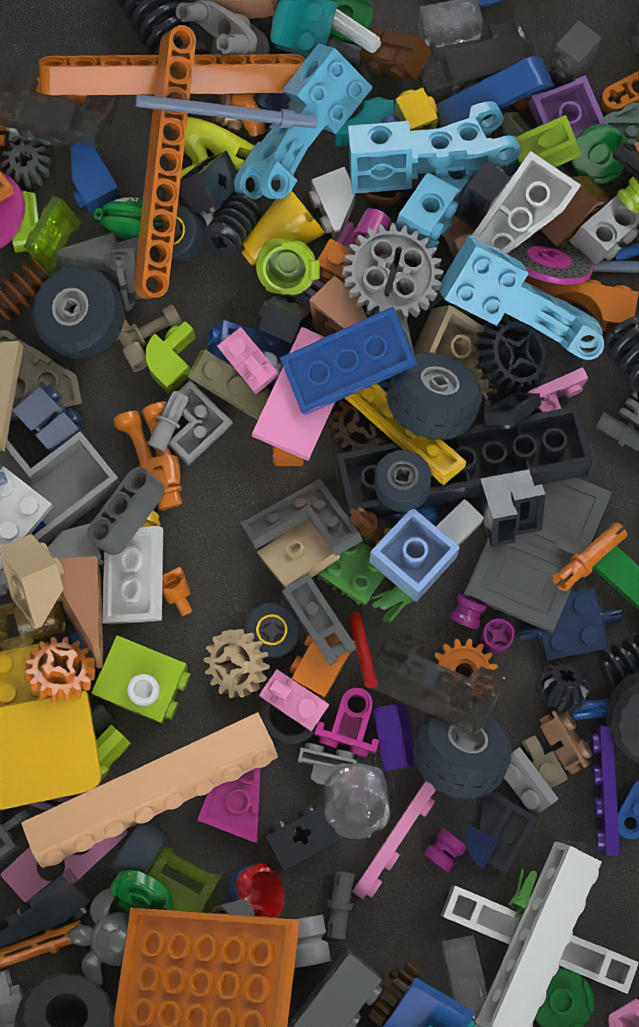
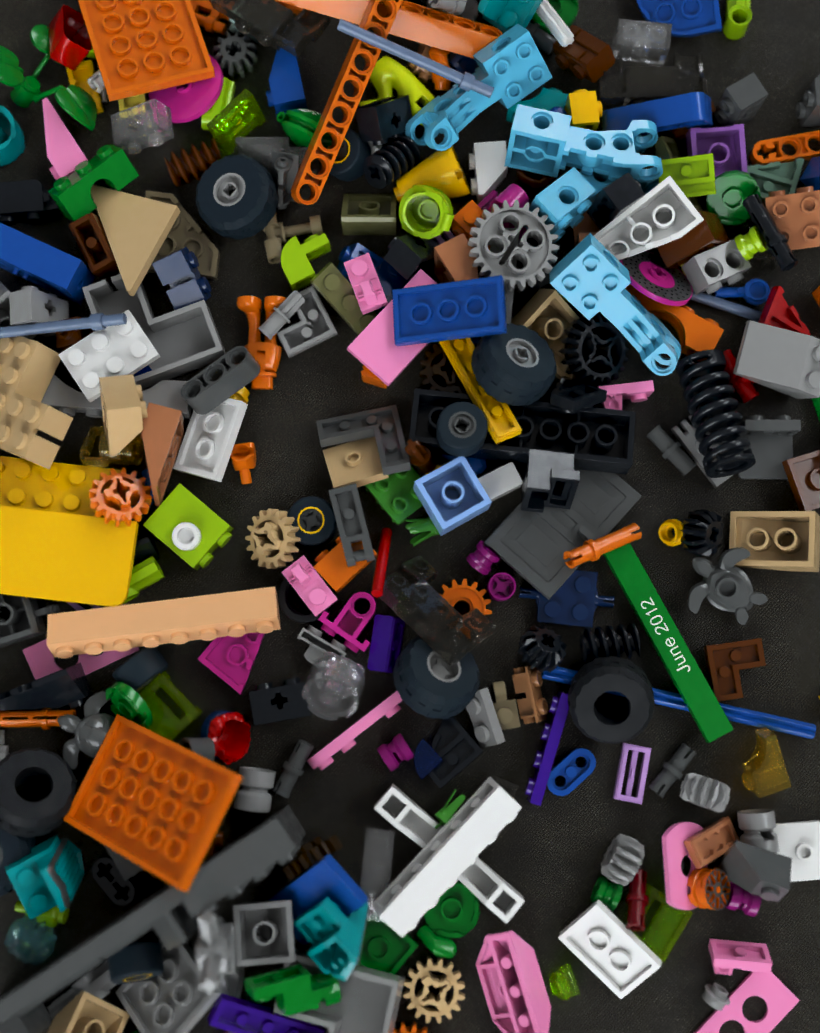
camera: 20 degrees right, 5 degrees up
none -> olive slope [341,194,397,235]

